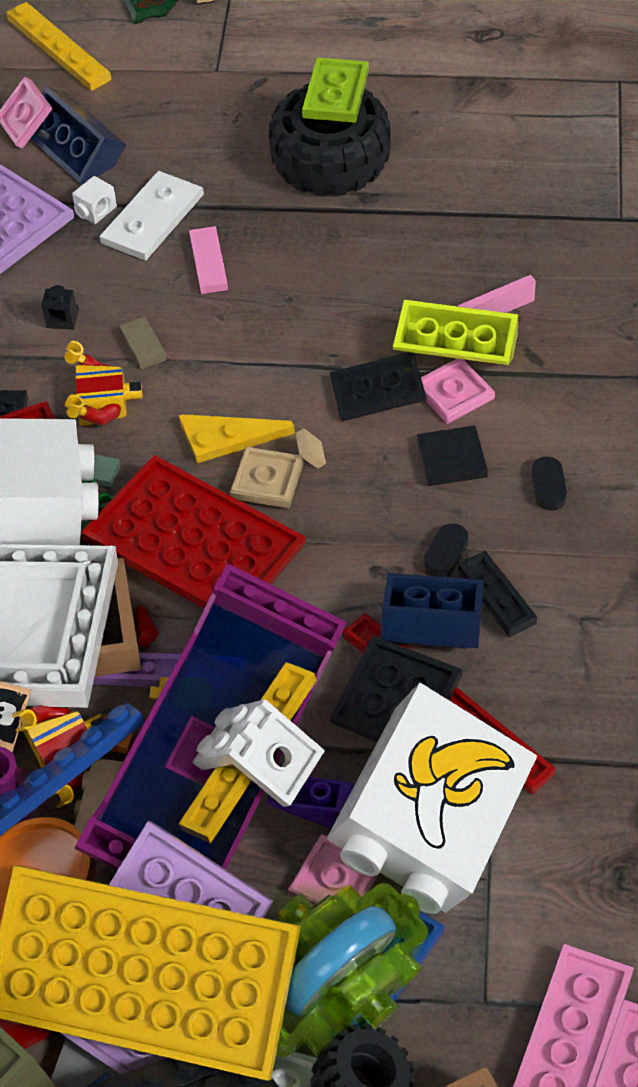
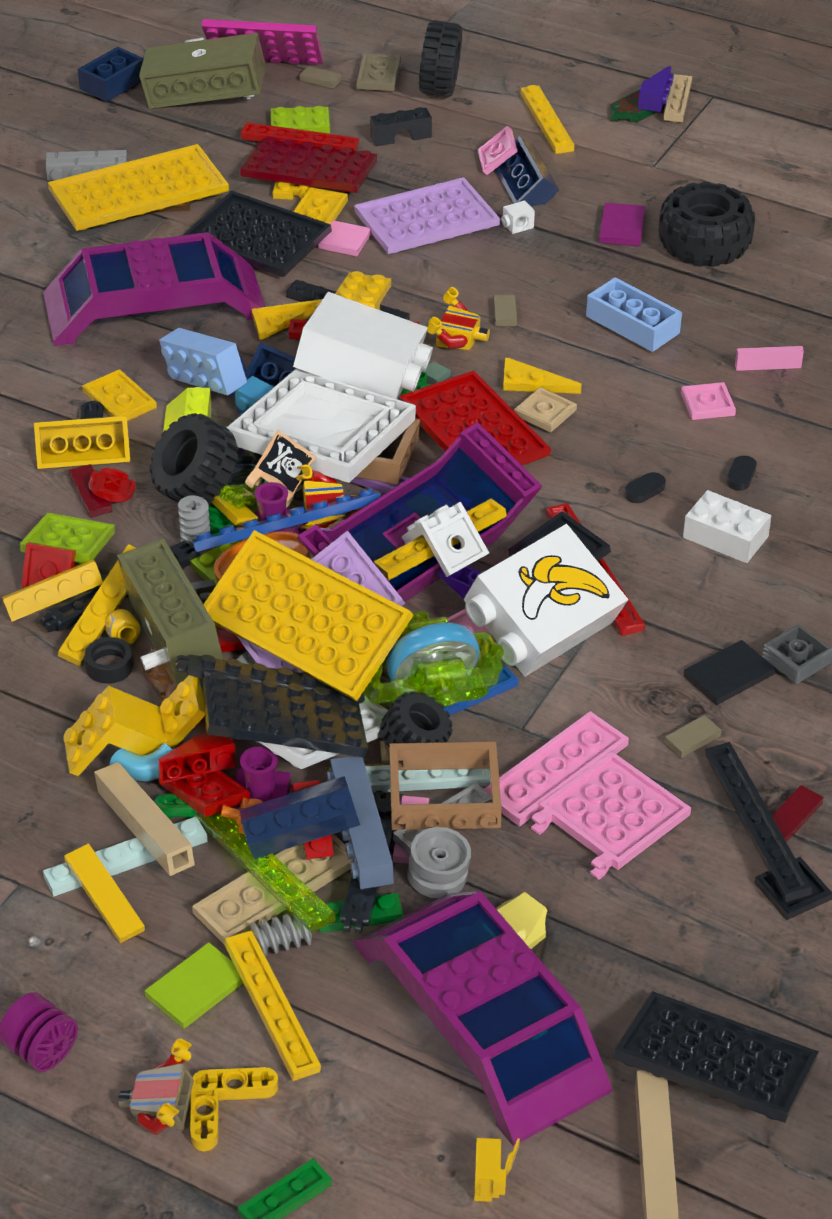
camera: 20 degrees right, 10 degrees down
black brick [41,285,79,330] -> none
white plate [99,171,204,261] -> none
red bar [135,605,159,647] -> none
bright pink tile [189,226,228,294] -> none
tan tile [296,428,326,469] -> none
lime plate [302,57,369,123] -> none
black tile [330,352,427,422] -> none
dark blue brick [381,573,484,649] -> none
neon yellow slope [393,300,518,365] -> none
black tile [417,425,488,486] -> none
black plate [458,551,537,638] -> none
none -> light blue brick [586,277,682,352]
none -> magenta tile [599,203,645,246]
none -> white brick [683,490,771,563]

